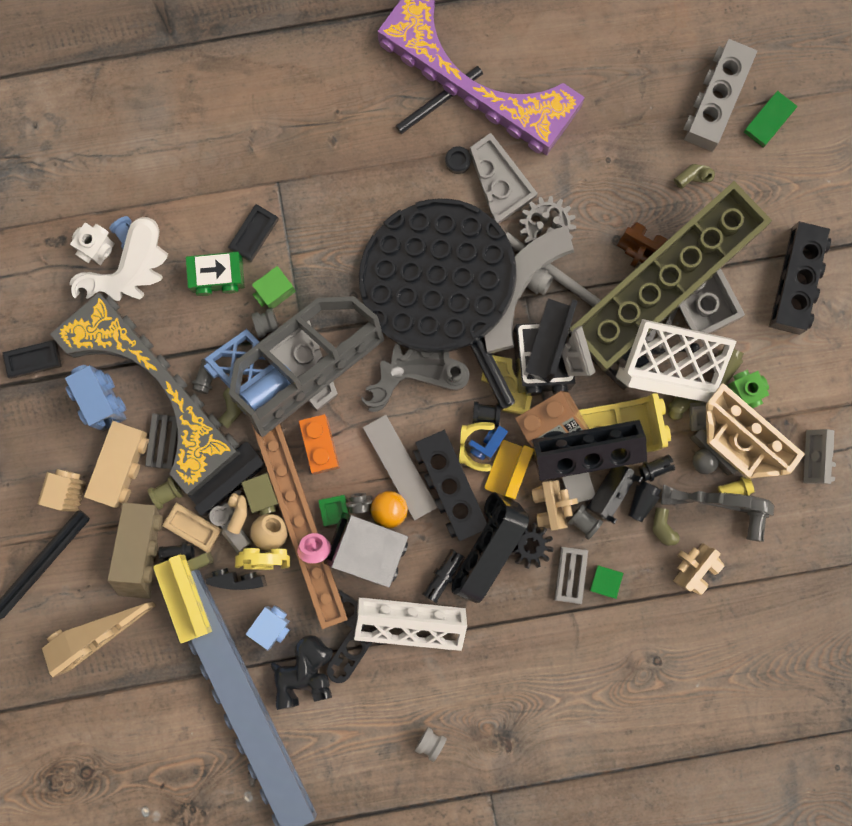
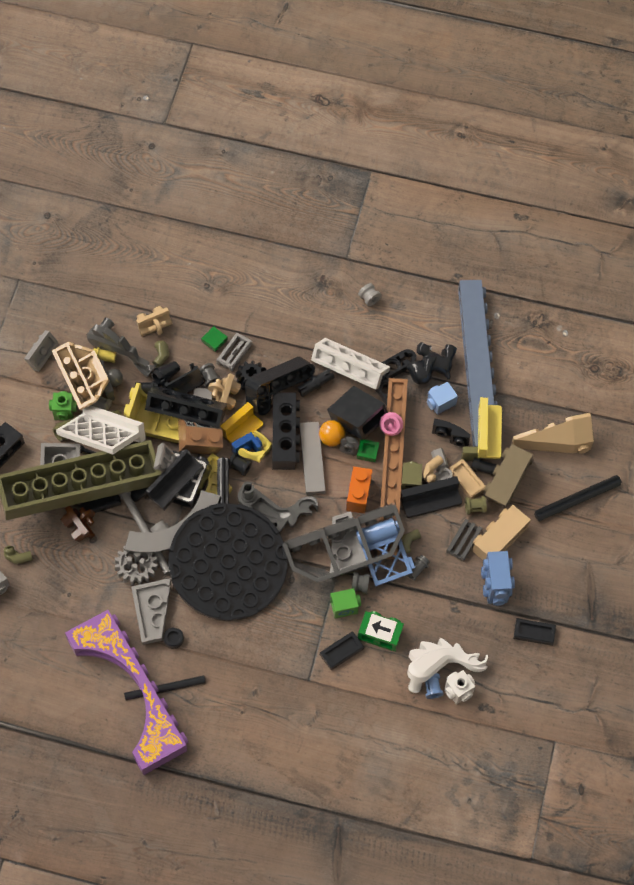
camera: 160 degrees left, 20 degrees down
tan brick [37,469,87,512] -> none
dark grey arch [50,293,241,496] -> none
light yellow plate [235,548,290,570] -> none
tan piece [251,513,288,551] -> none

